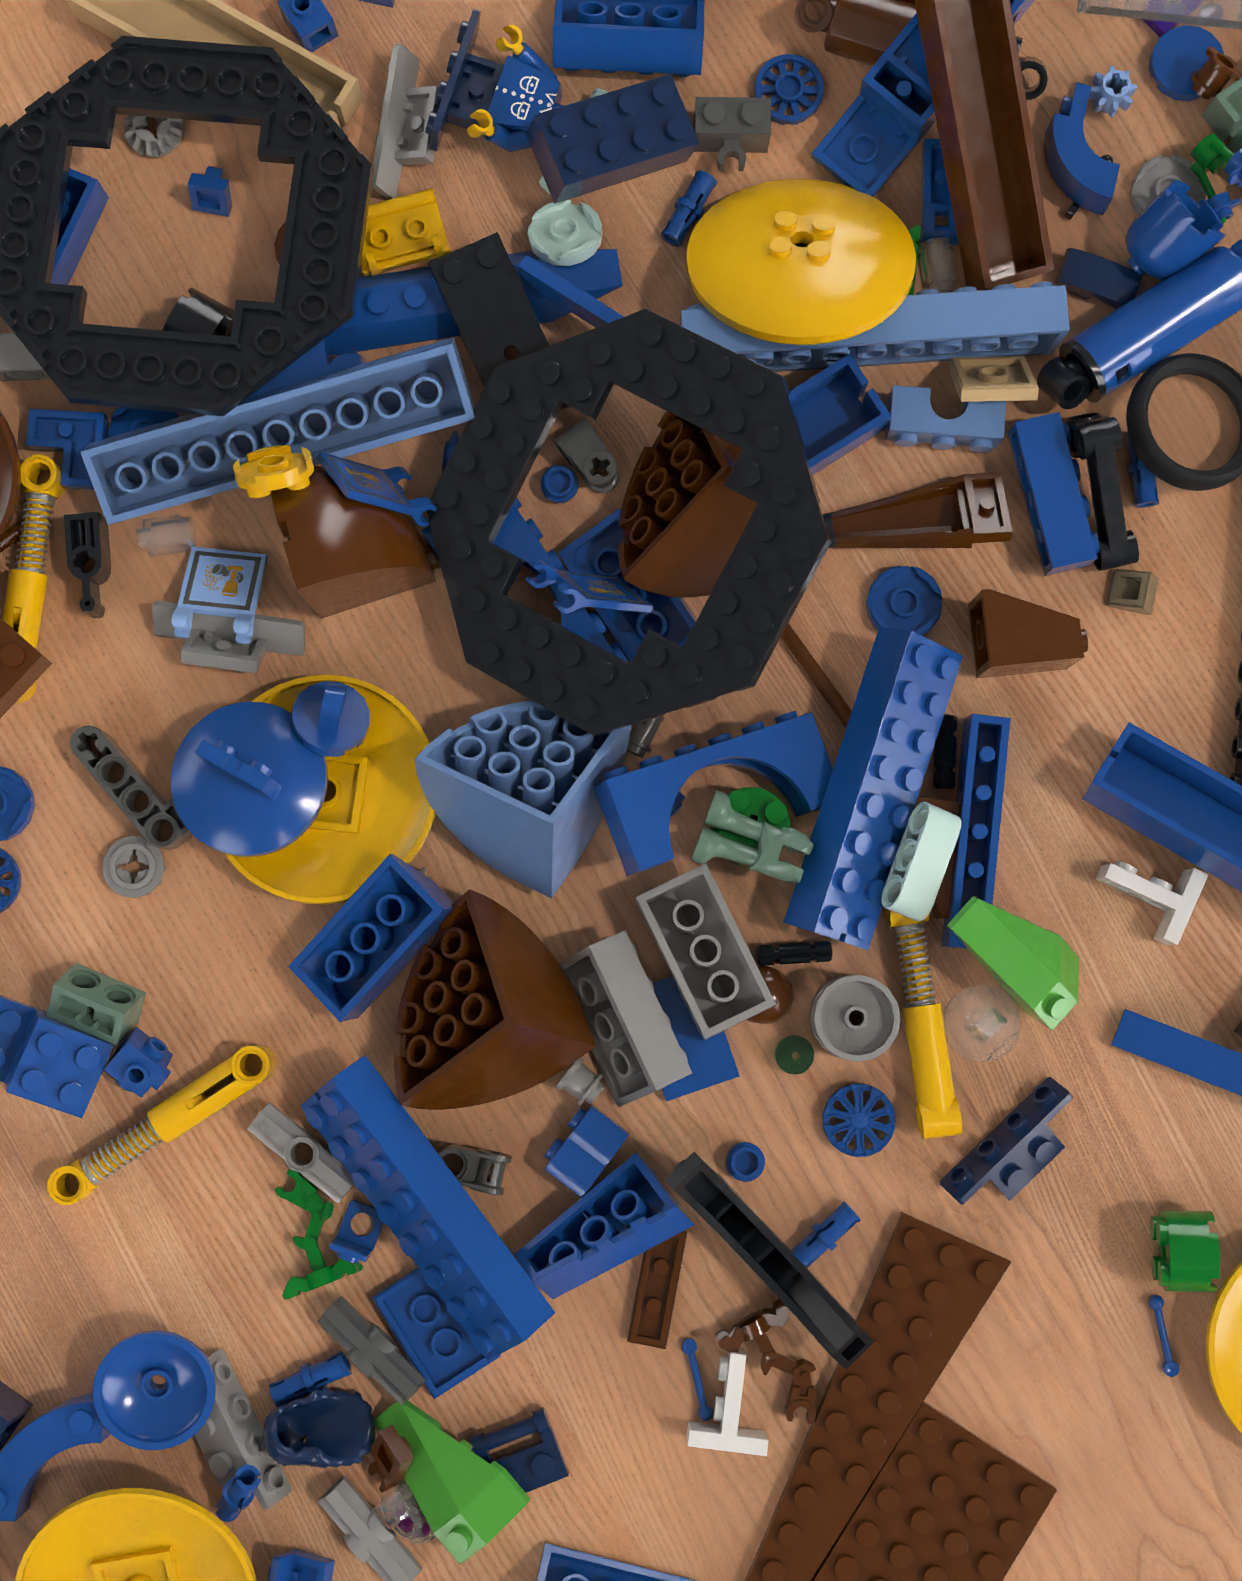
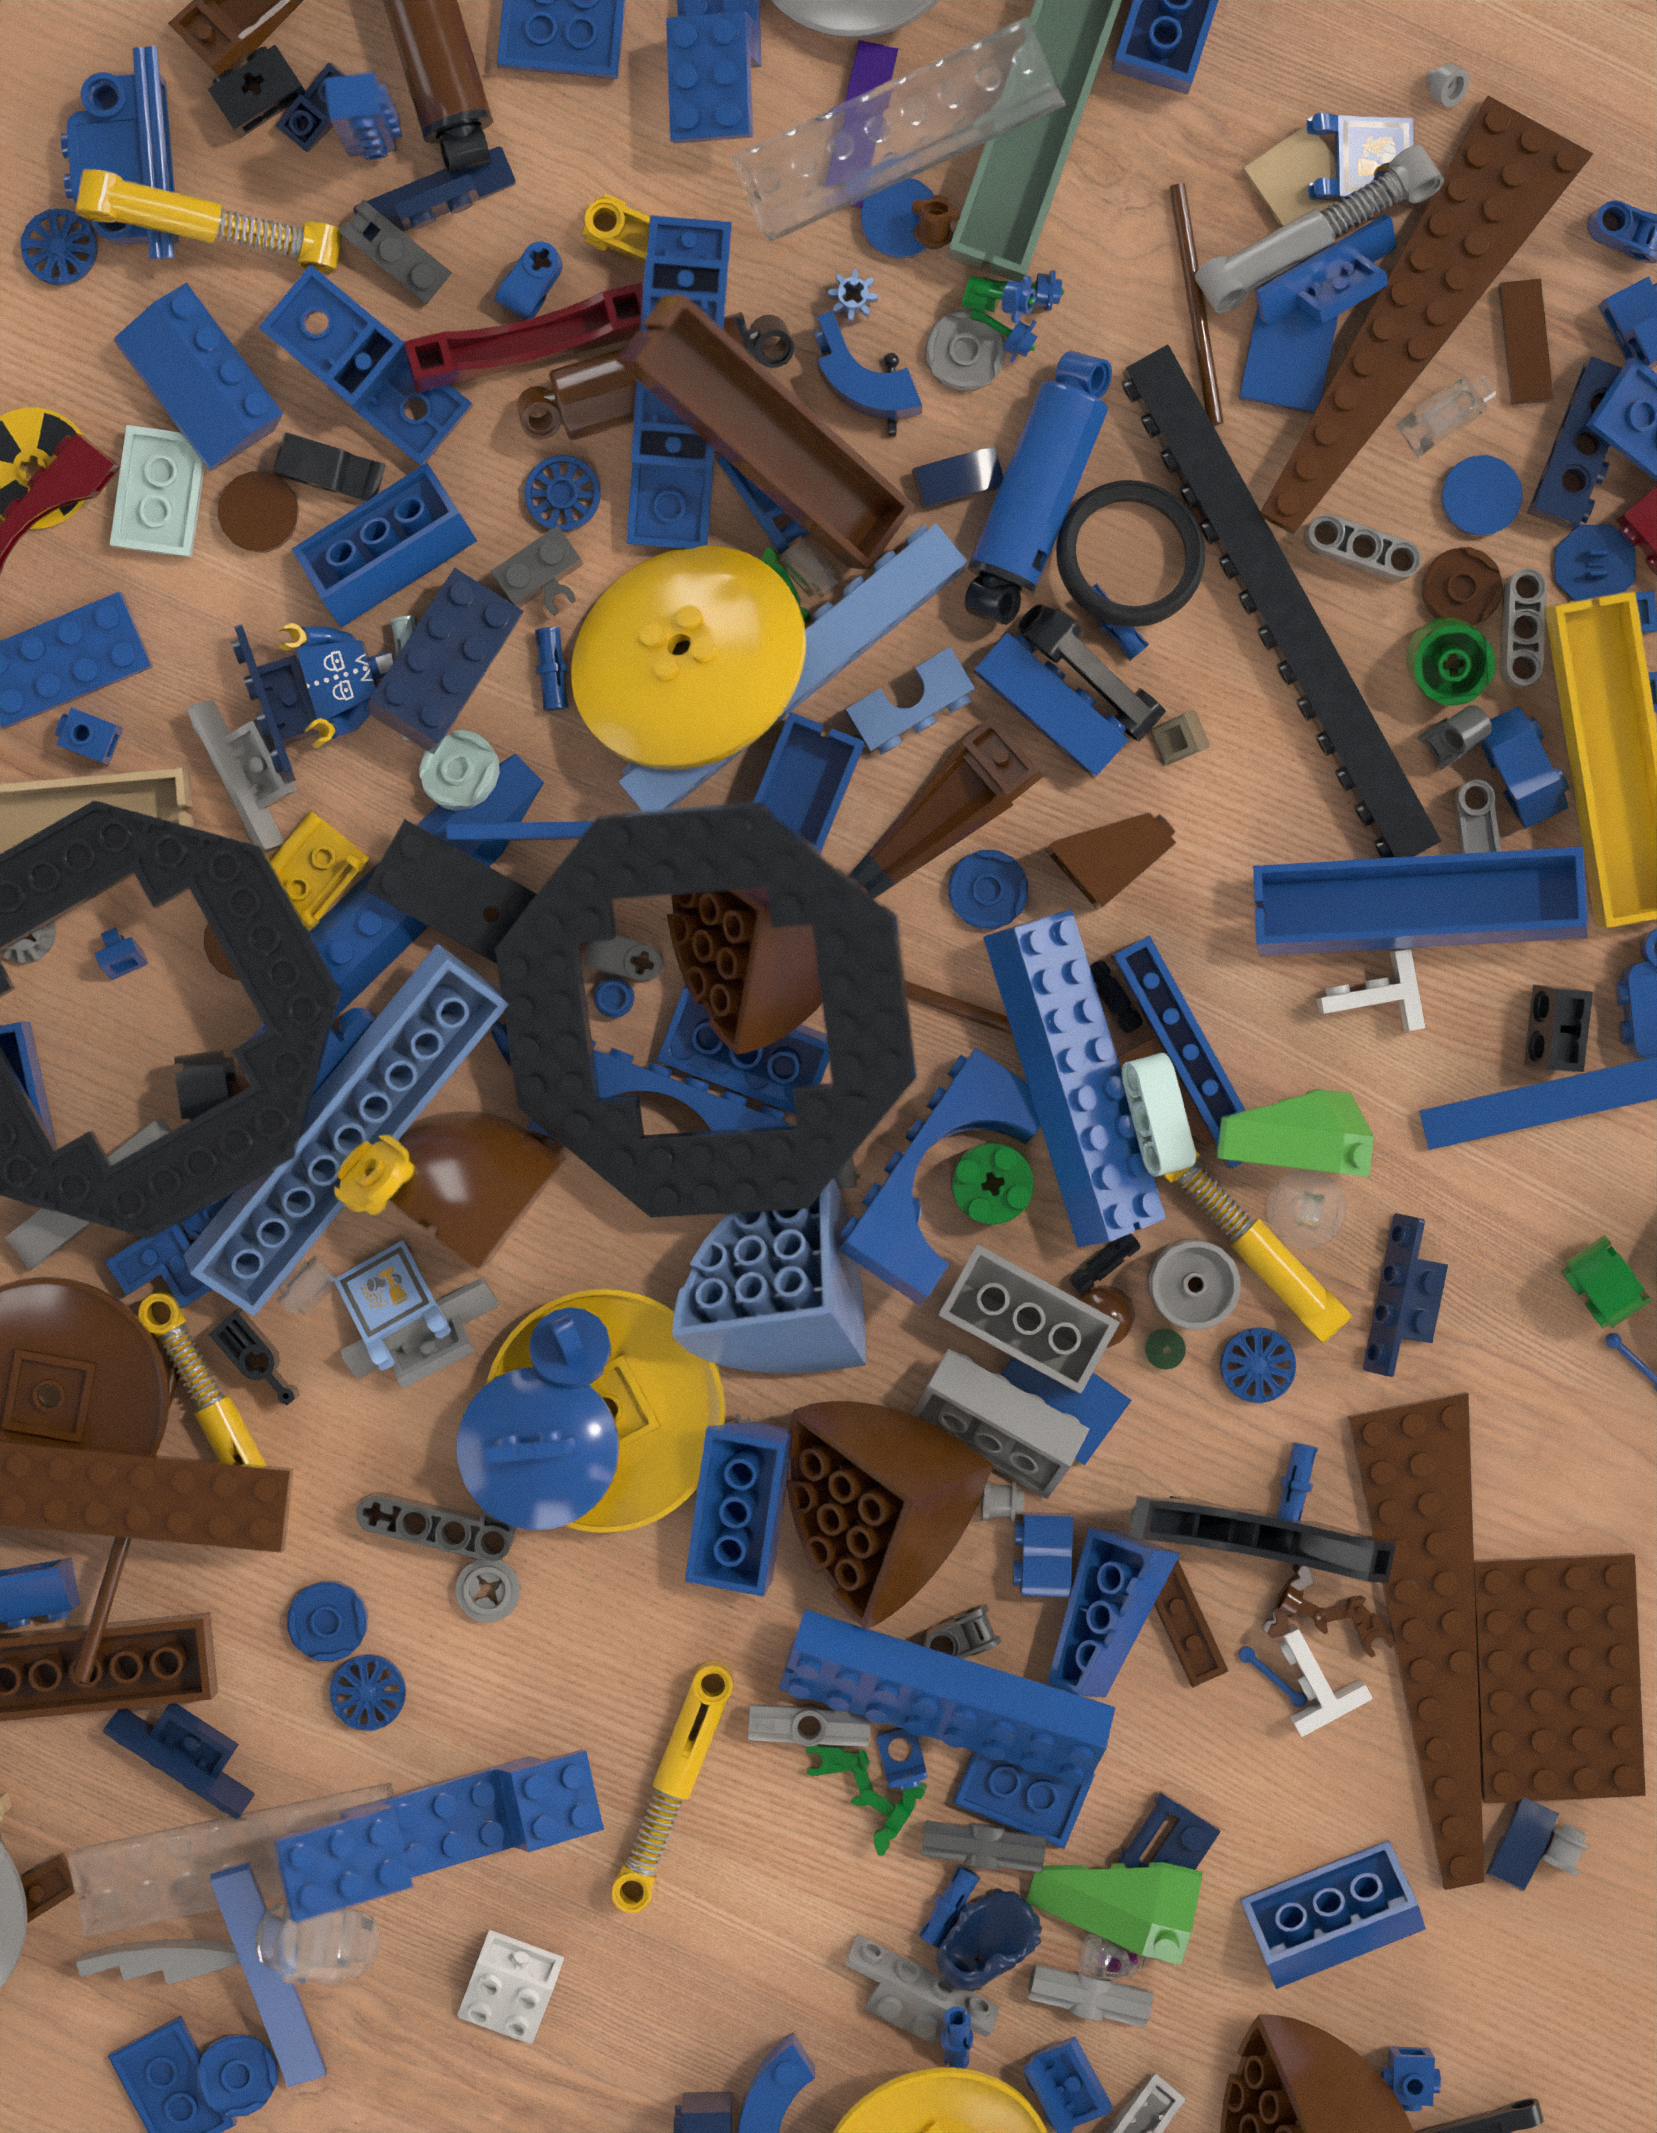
camera: 35 degrees left, 5 degrees up
sand green brick [46,963,146,1046] -> none
blue dish [93,1330,216,1450] -> none
blue brick [104,1027,173,1098] -> none
blue flag [317,452,437,527] -> none
reddish brown plate [368,1425,413,1493] -> none
blue flag [526,559,653,613] -> none
sand green piece [691,790,814,883] -> none
blue plate [726,1142,765,1182] -> none
tan tile [949,356,1039,402] -> none
blue cylinder [1125,180,1225,280] -> none

